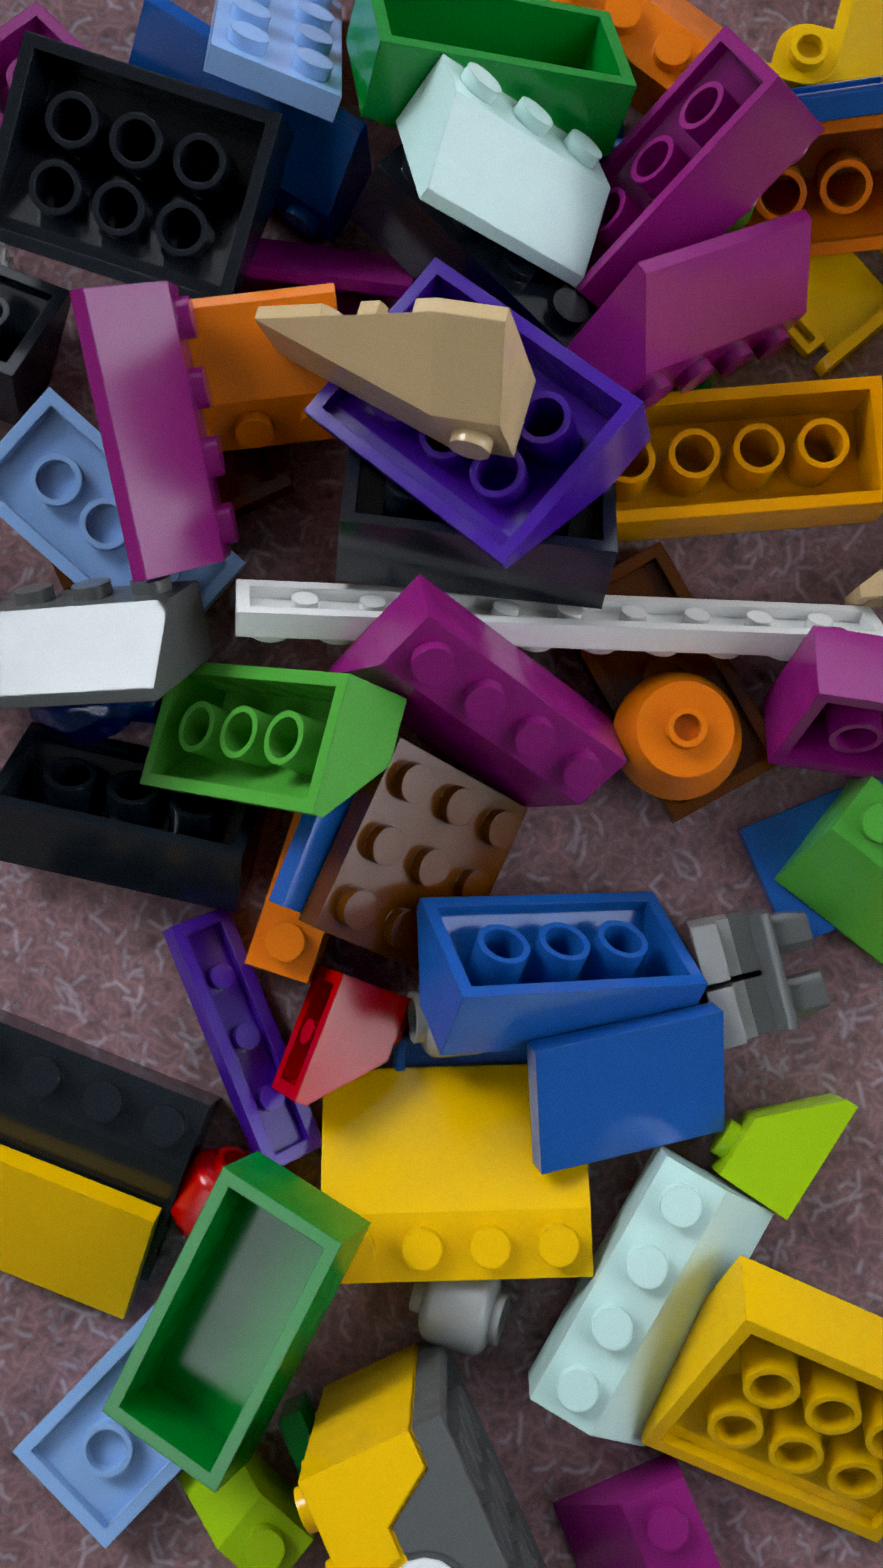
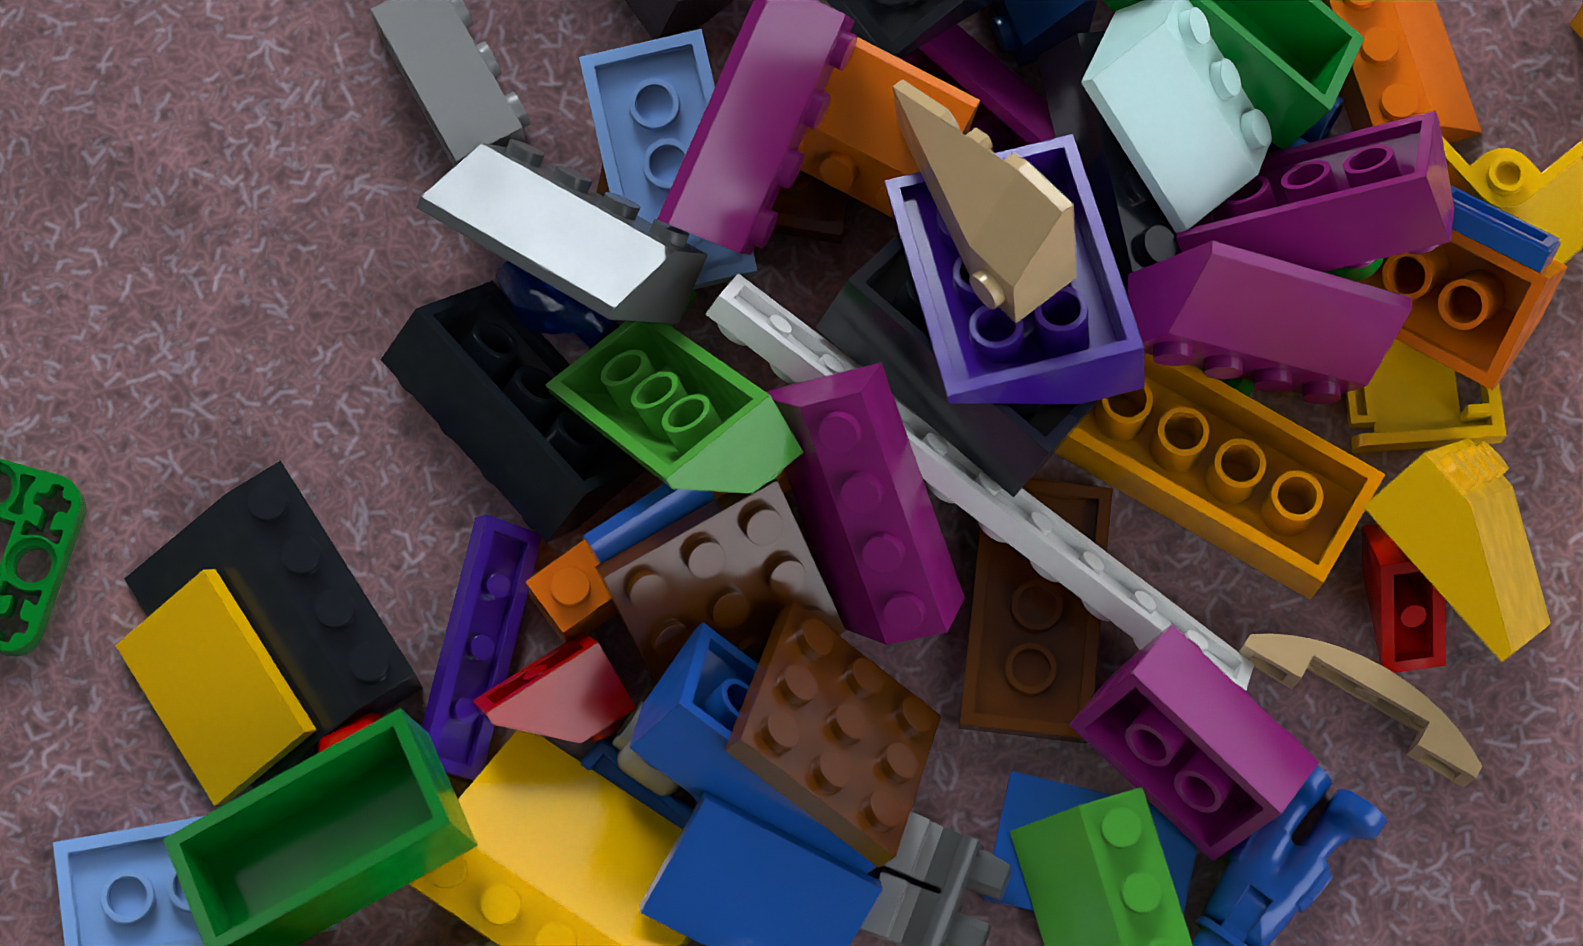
camera: 30 degrees right, 10 degrees down
orange cone [613,672,742,801] -> none
none -> reddish brown plate [724,600,941,868]

